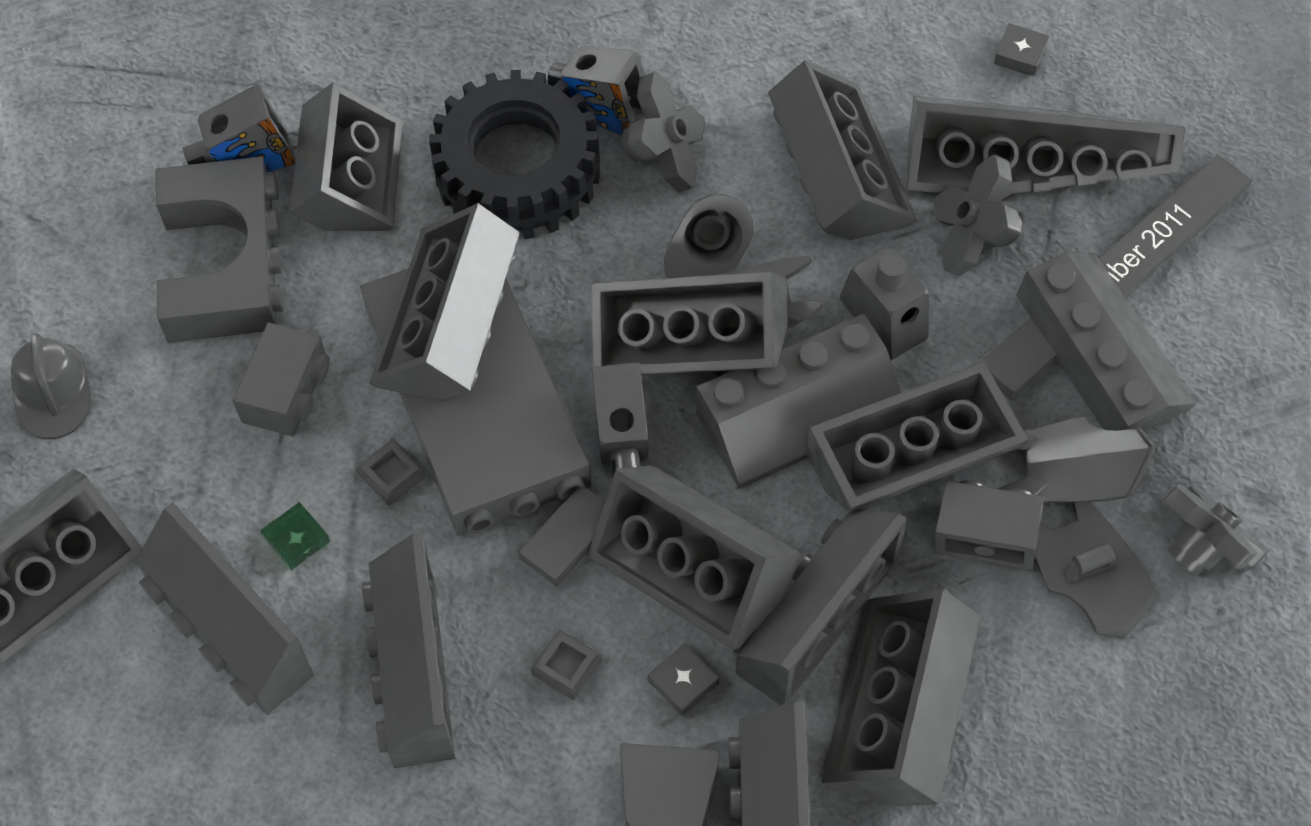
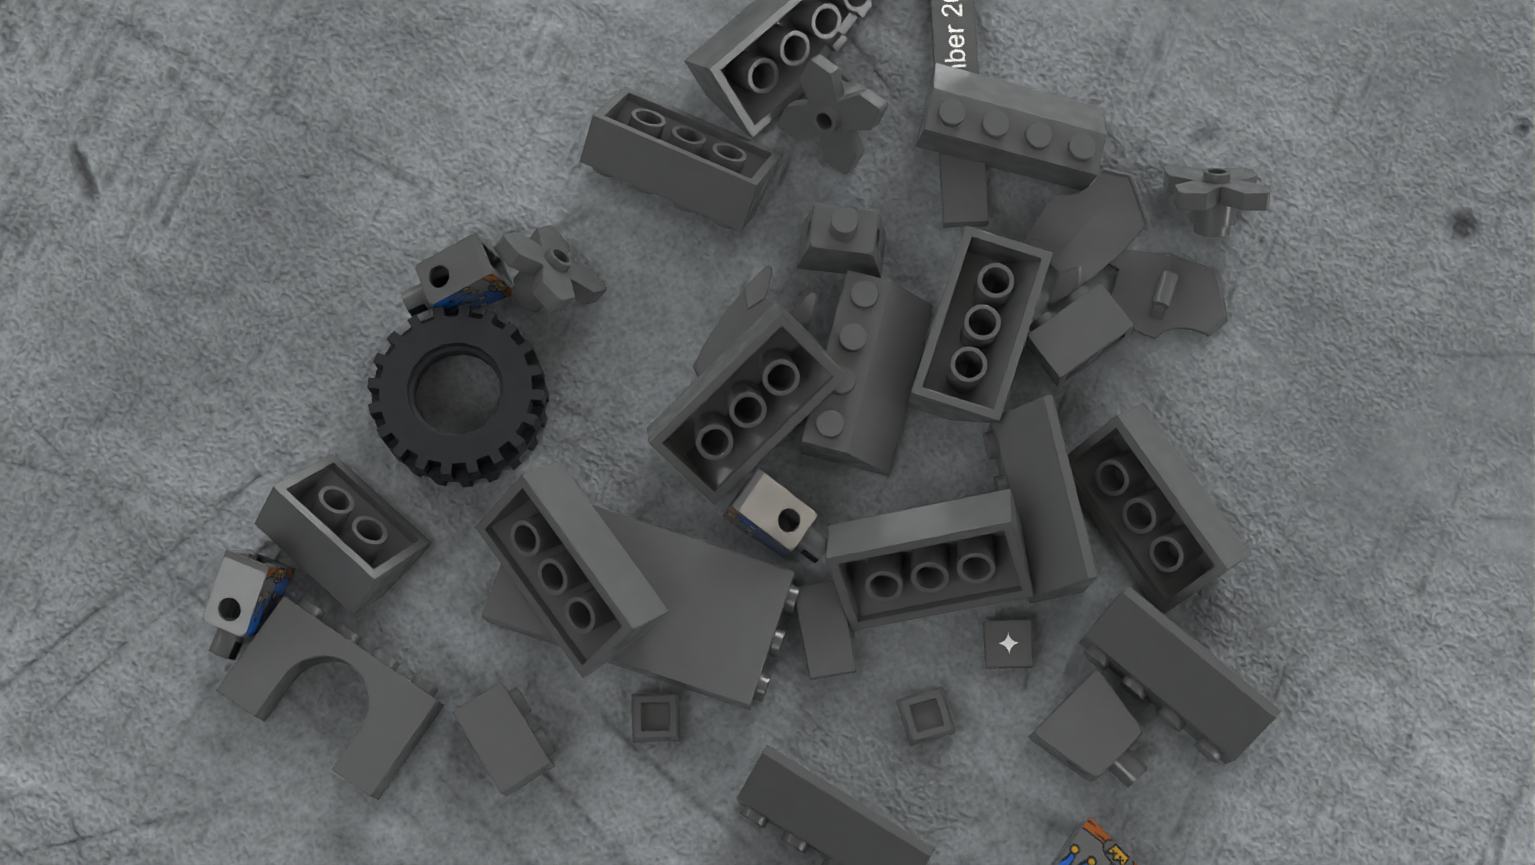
camera: 50 degrees left, 15 degrees up
clear green tile [260,502,330,571] -> none
dark grey piece [664,194,753,278] -> none

